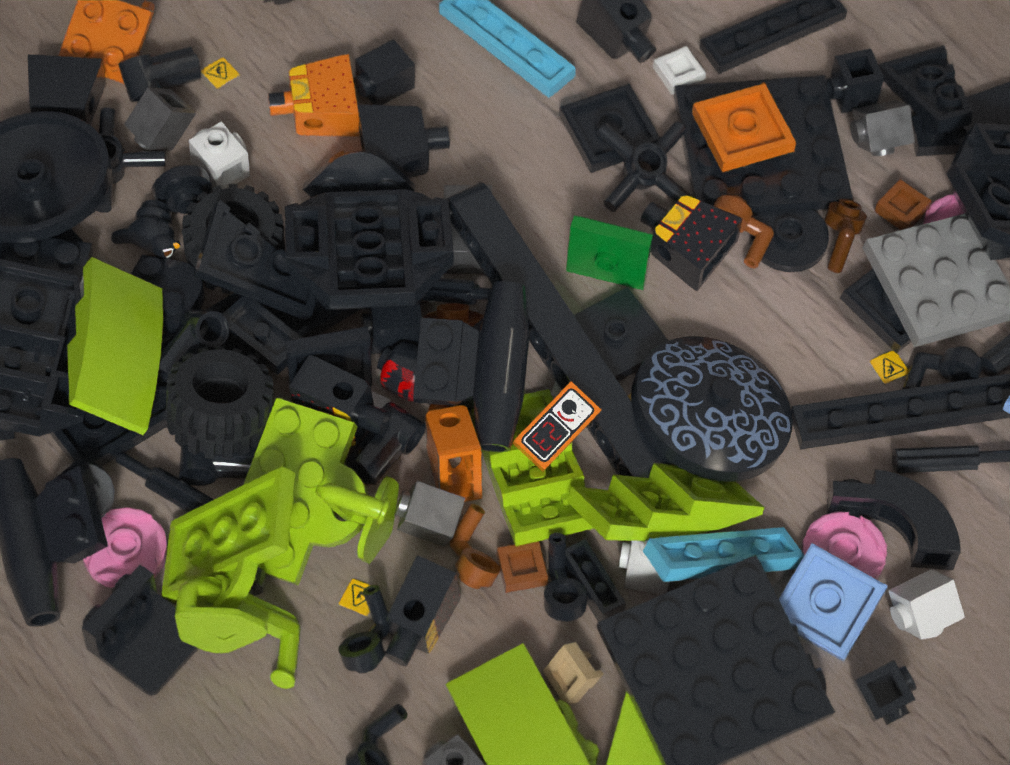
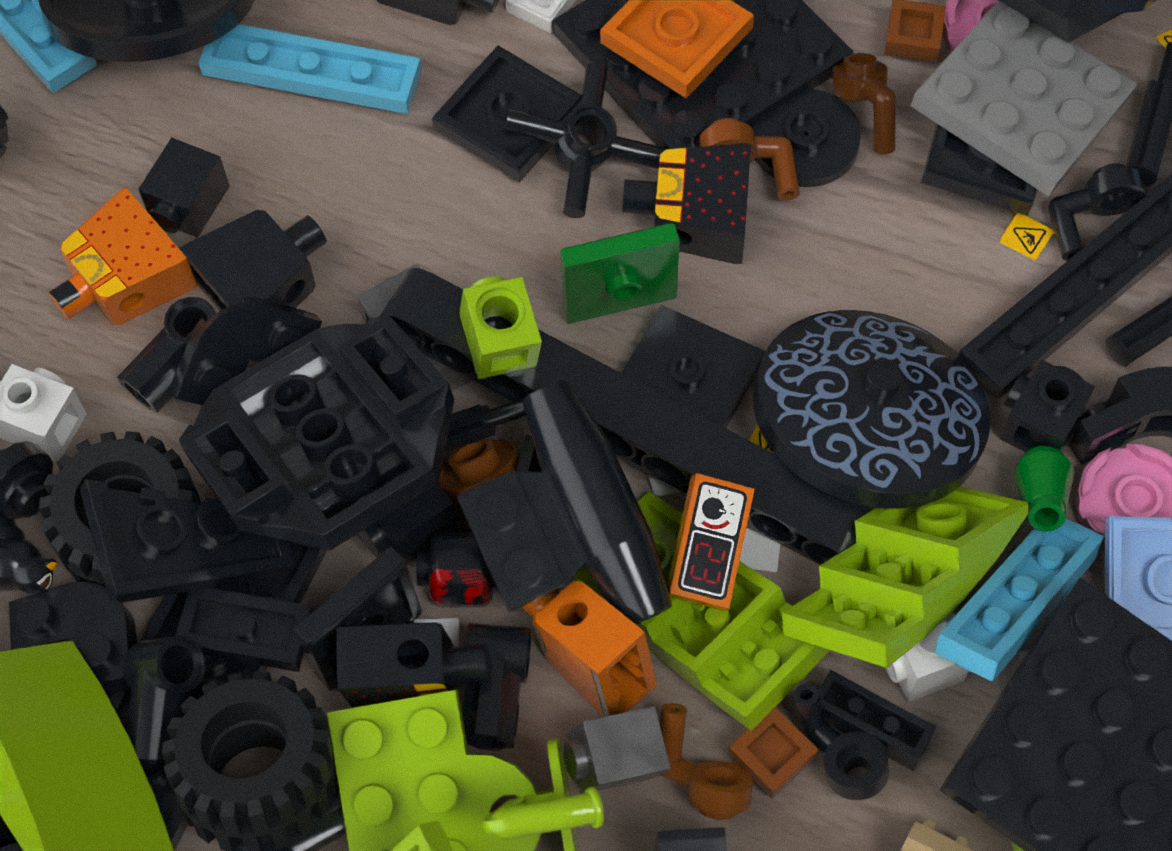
camera: 25 degrees left, 5 degrees up
none -> black piece [117,297,216,413]
none -> lime brick [459,276,542,379]
none -> white sticker [740,528,780,572]
none -> black brick [1000,359,1095,452]
none -> green cone [1014,446,1075,532]

